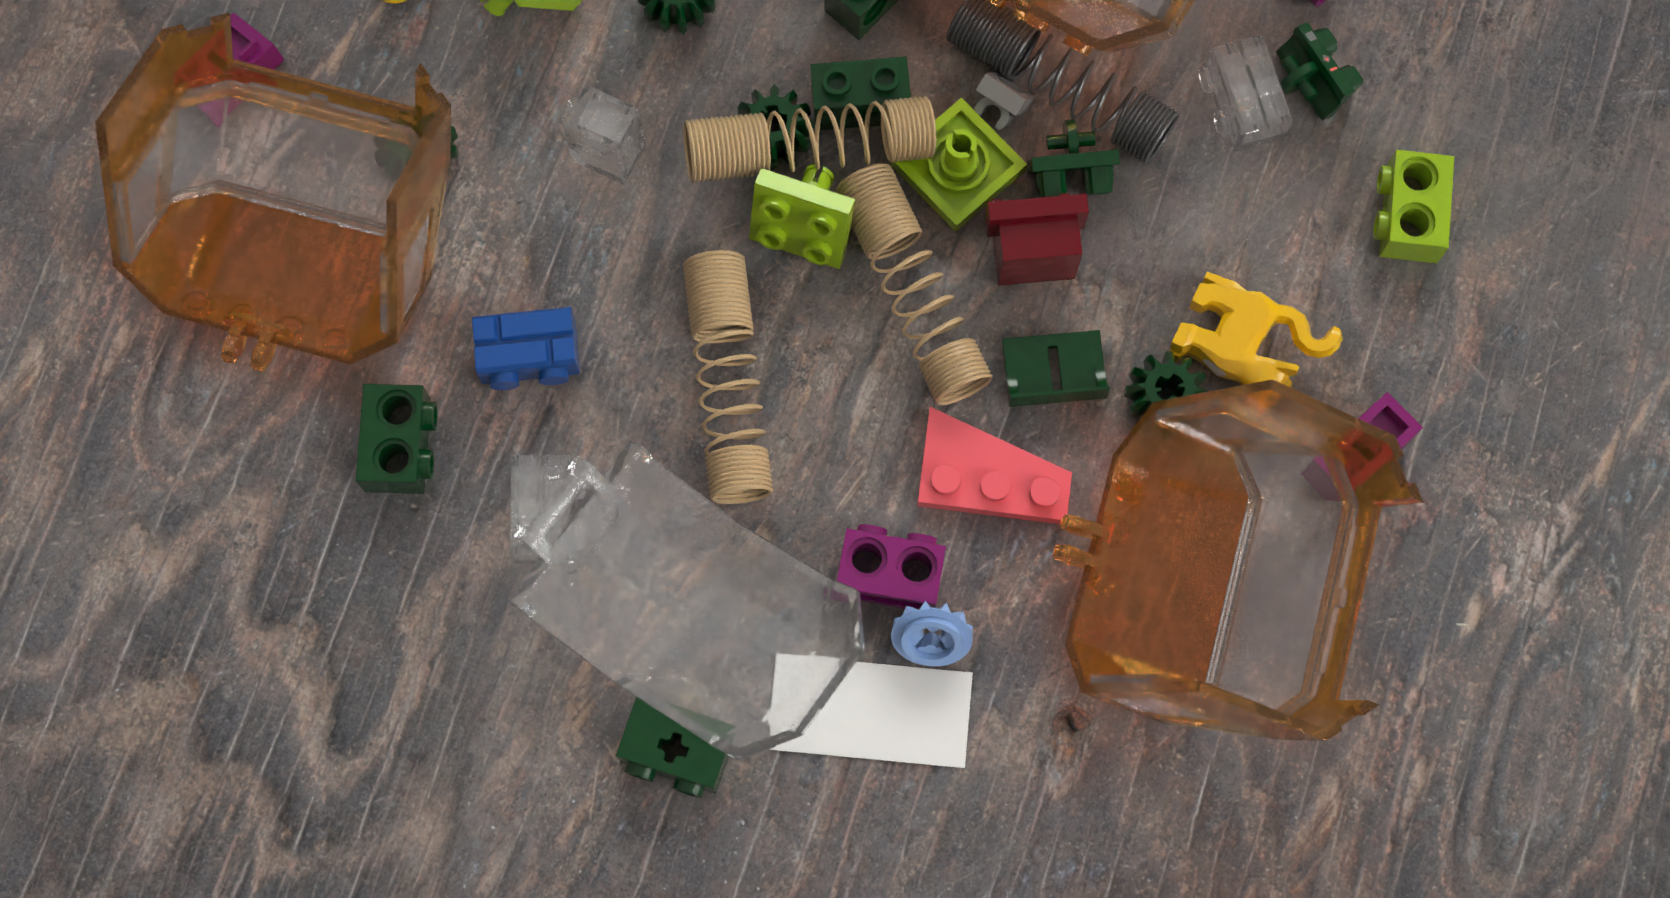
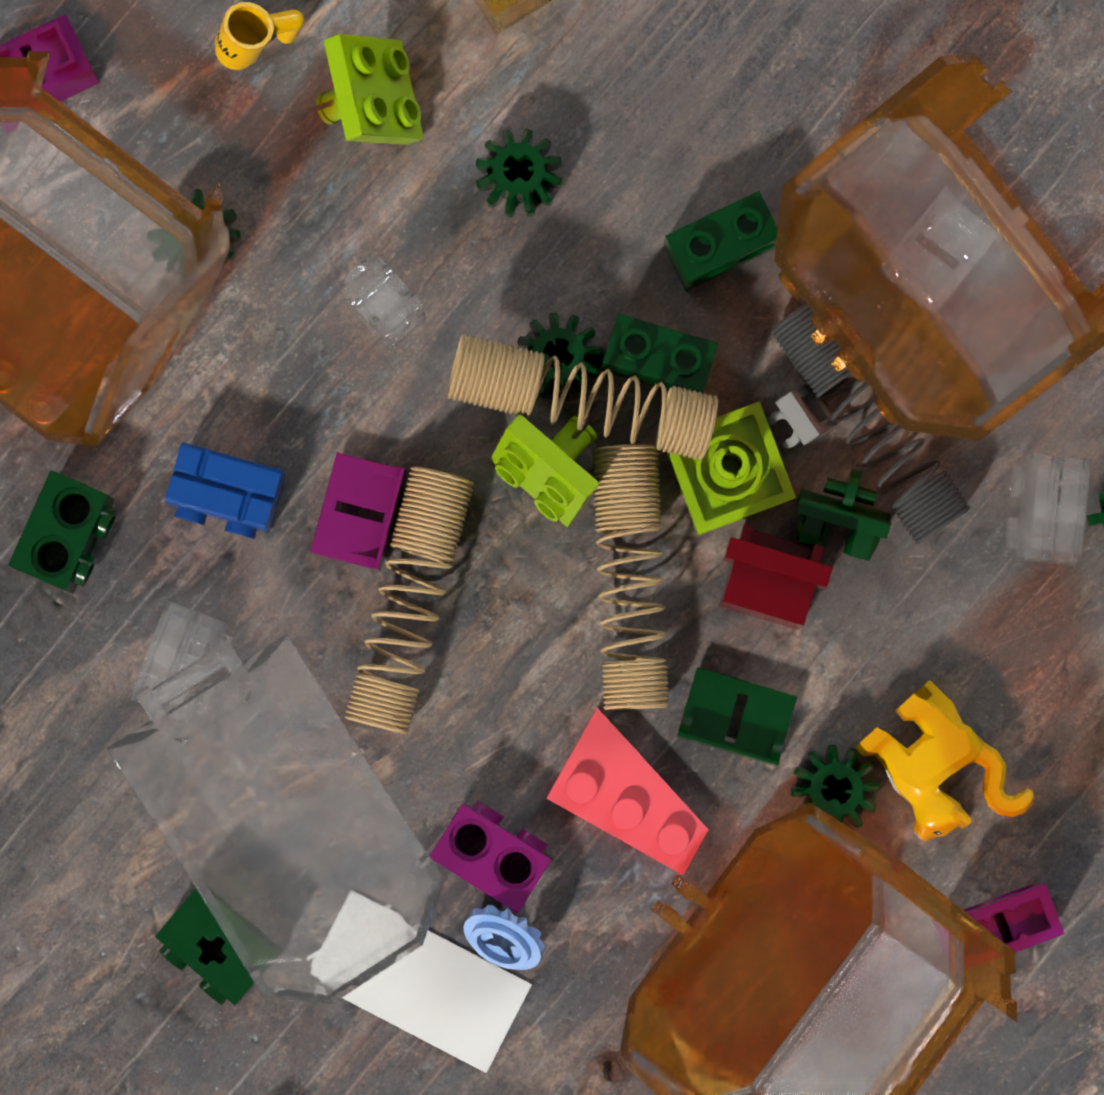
camera: 25 degrees right, 10 degrees up
none -> magenta piece [310,452,408,571]

